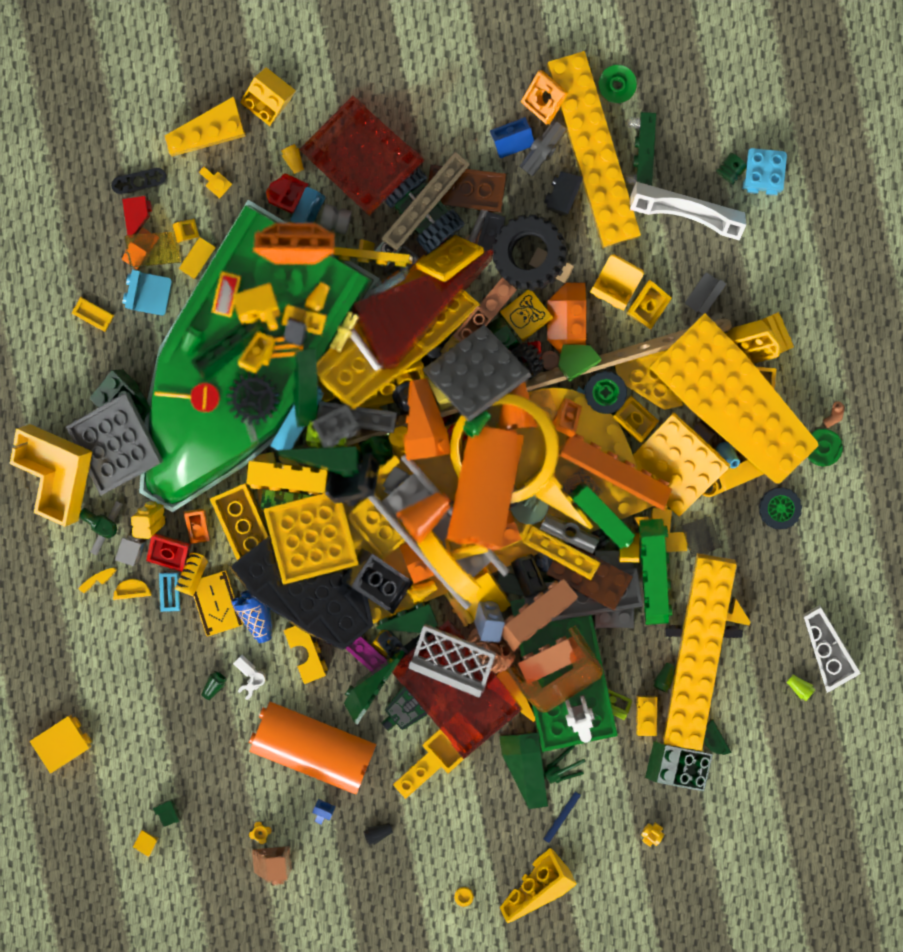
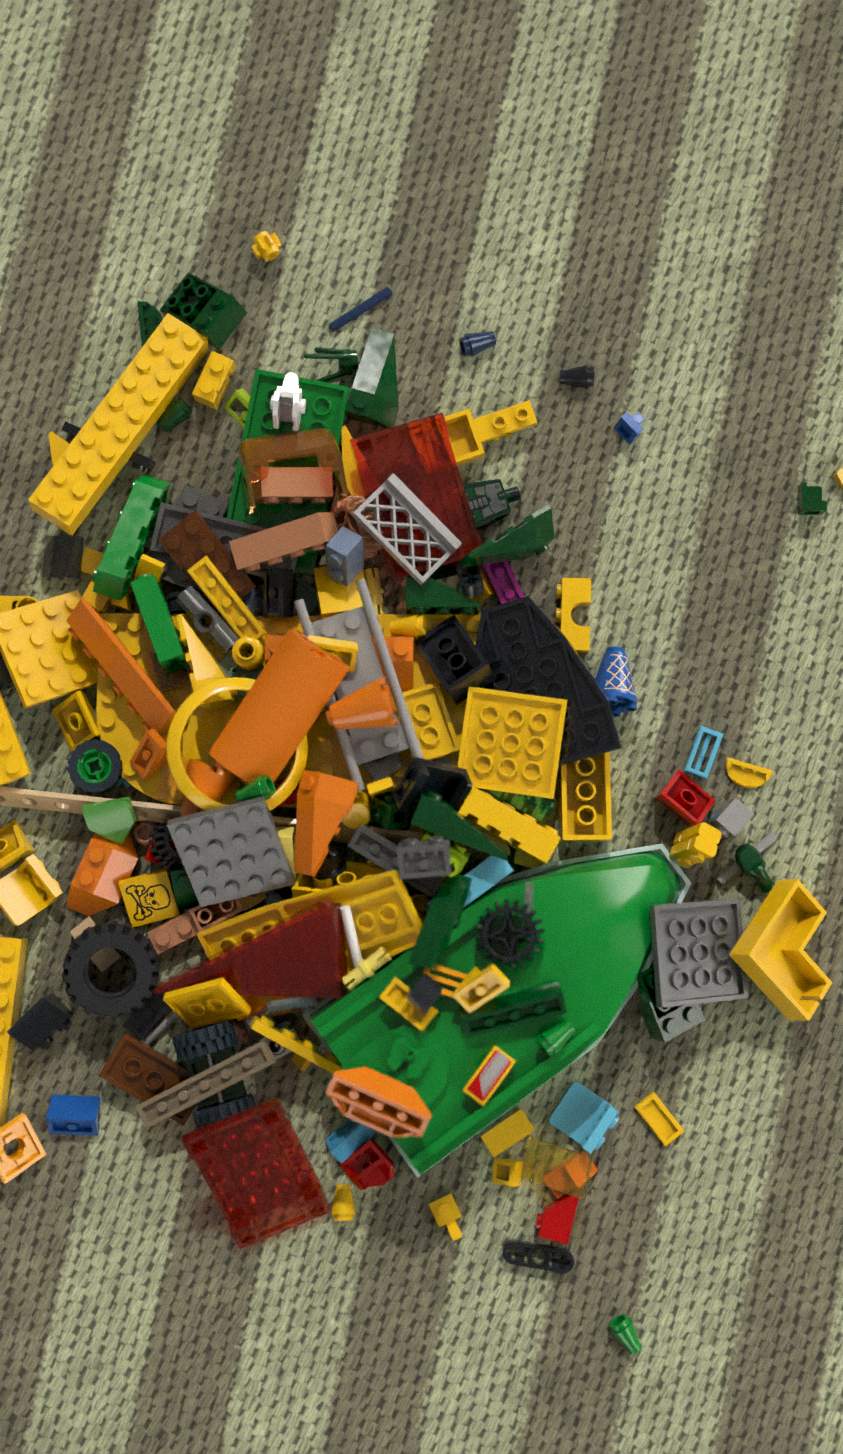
camera: 145 degrees left, 5 degrees down
yellow slope [78,567,117,593] -> none
red piece [154,383,220,412] -> none
yellow wedge [164,97,245,157] -> none
yellow brick [175,553,208,596] -> none
orange slope [184,509,210,544] -> none
yellow tile [194,570,244,637] -> none
dark green cone [201,671,227,701] -> none
yellow hinge [232,283,280,331] -> none
white bar [233,655,266,700] -> none
yellow slope [240,67,296,126] -> none
orange cylinder [249,702,376,794] -> none
yellow plate [249,822,272,844] -> none
nougat wedge [252,846,292,885] -> none
yellow cone [304,283,330,313] -> none
light grey wheel [320,204,352,235] -> none
yellow slope [416,530,482,600] -> none
yellow tile [454,887,474,907] -> none
yellow wedge [500,848,577,923] -> none
dark grey piece [519,120,567,176] -> none
yellow plate [614,351,683,410] -> none
lime cone [787,674,816,701] -> none
none -> yellow head [232,636,265,671]
none -> dark blue cone [459,331,496,357]
none -> green cone [609,1314,642,1354]

